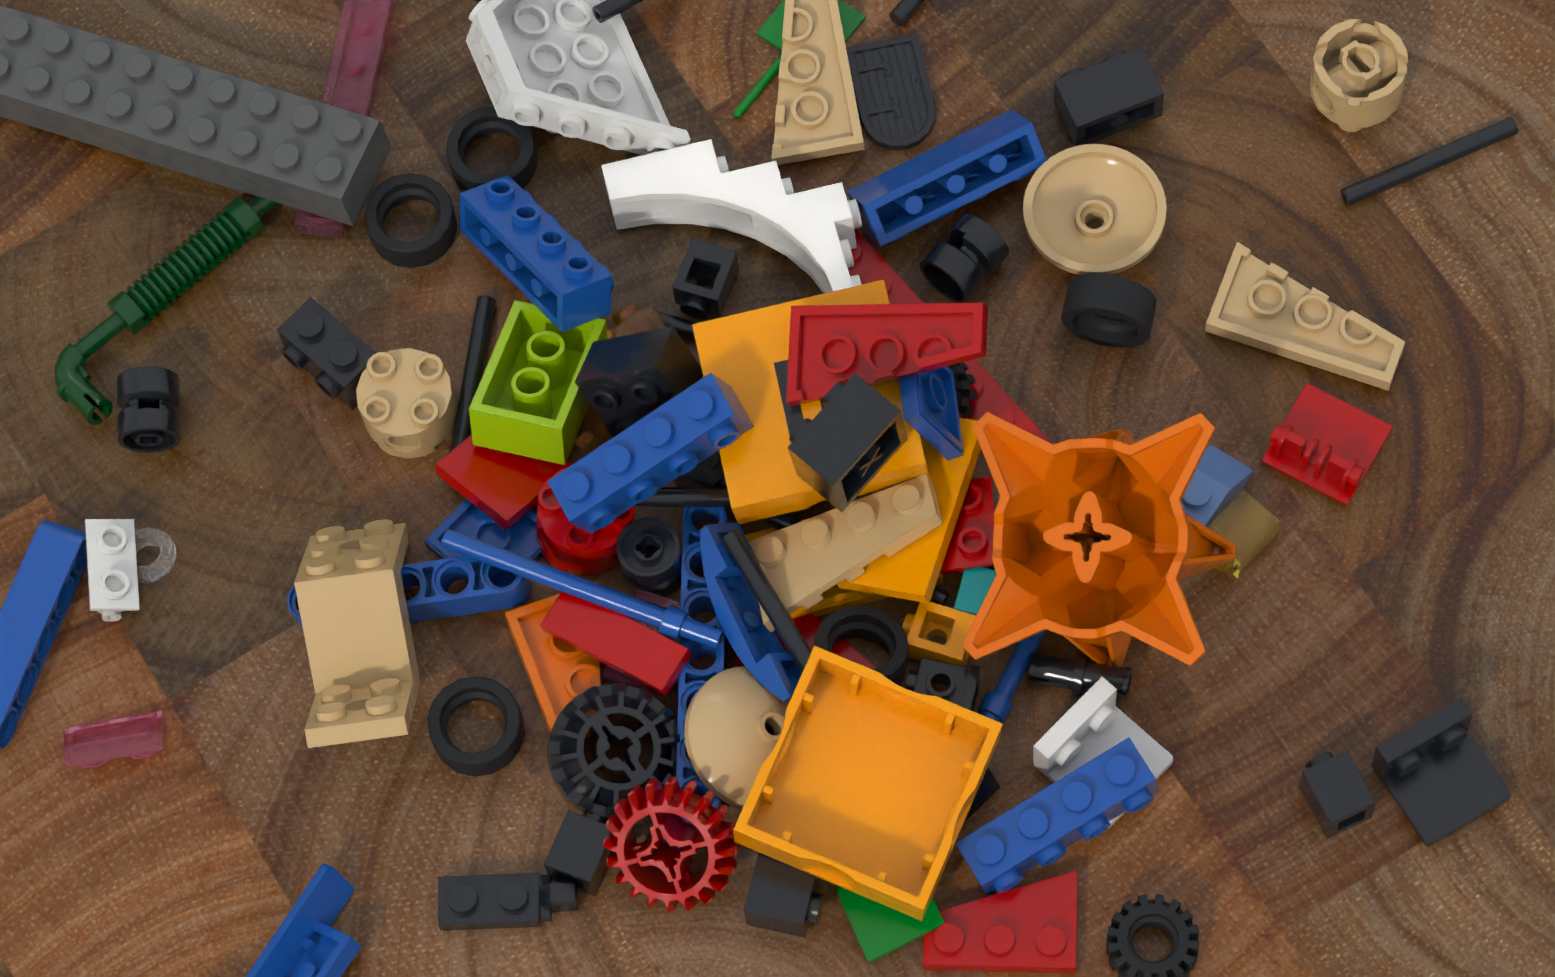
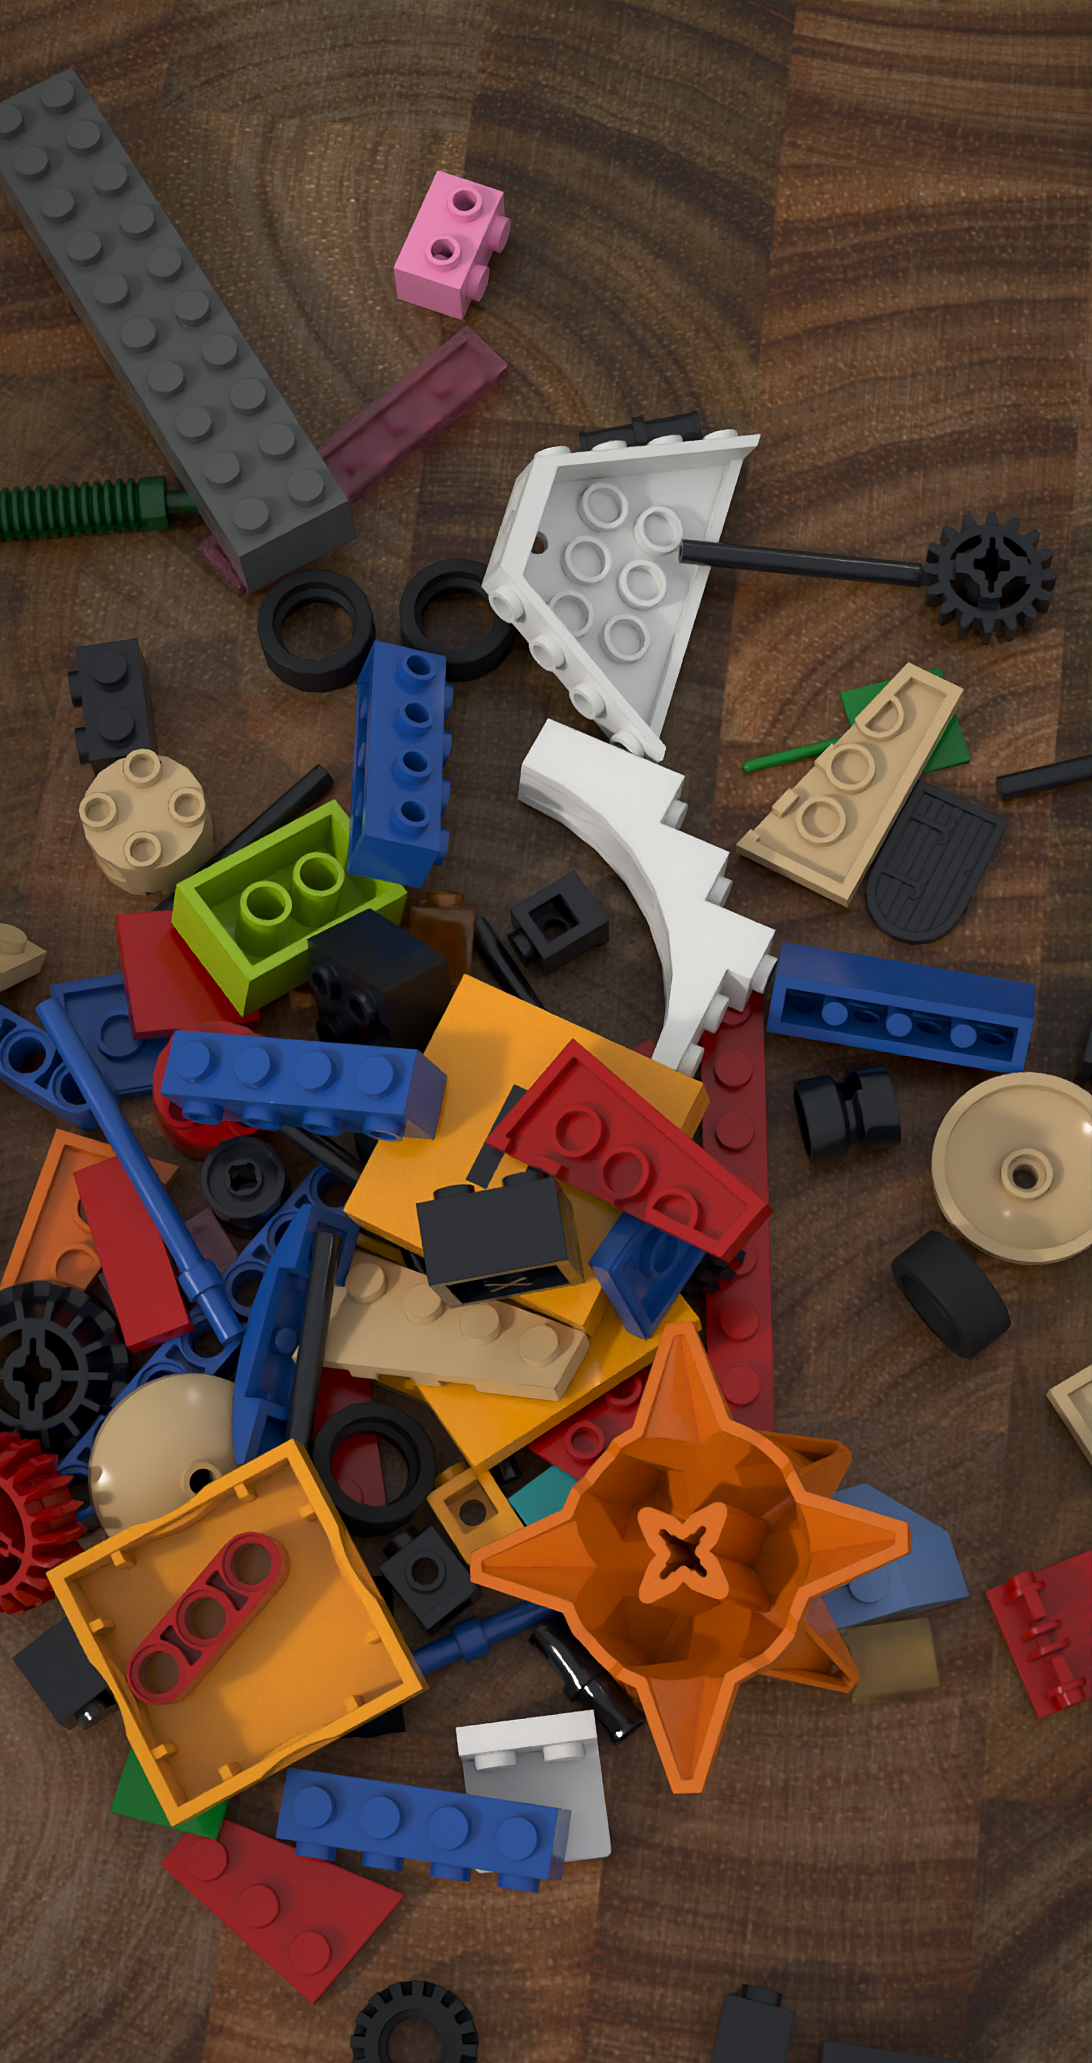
camera: 35 degrees right, 5 degrees up
none -> red beam [126,1532,290,1705]

